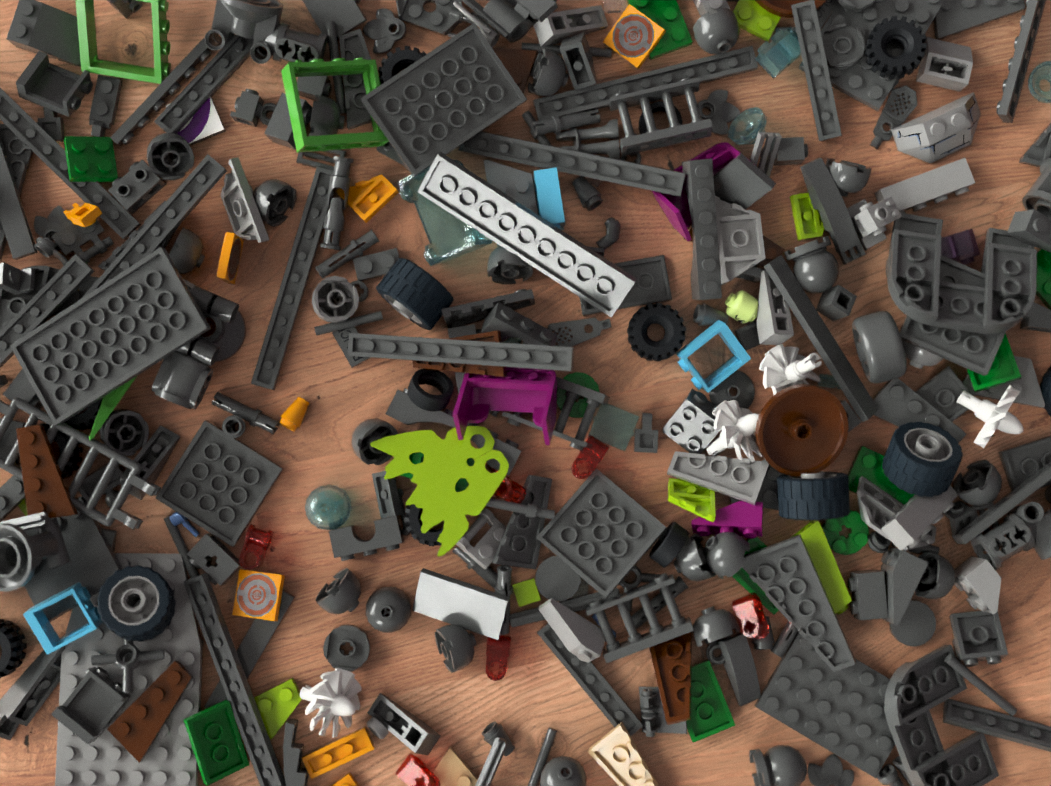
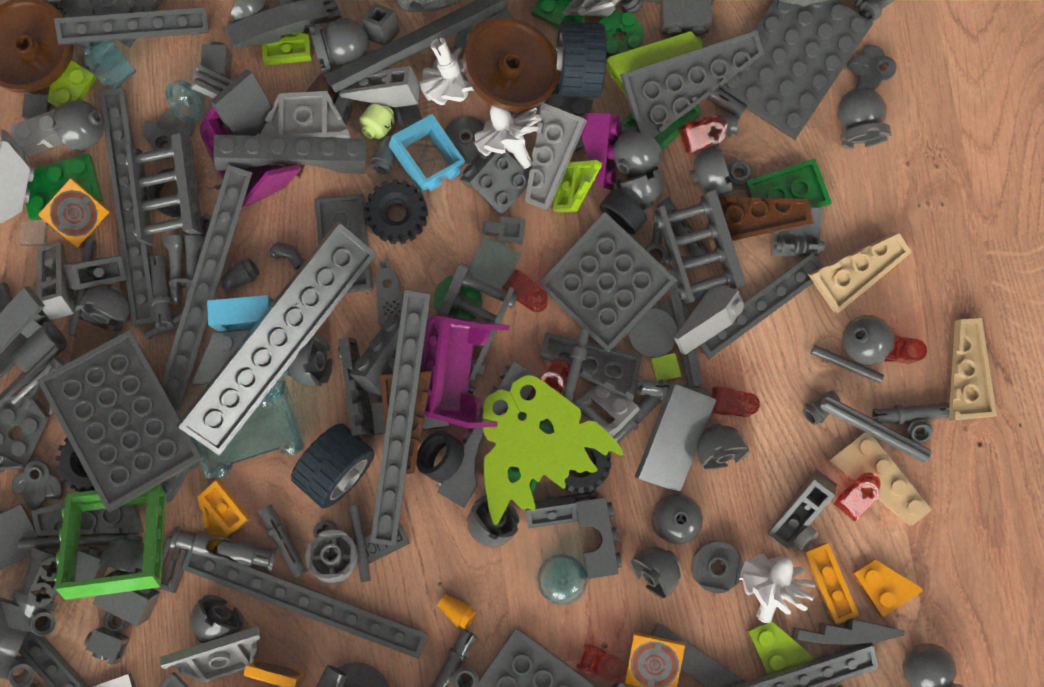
camera: 85 degrees left, 5 degrees down
dark grey plate [353,248,400,281] -> none
dark grey slope [718,633,761,706] -> none

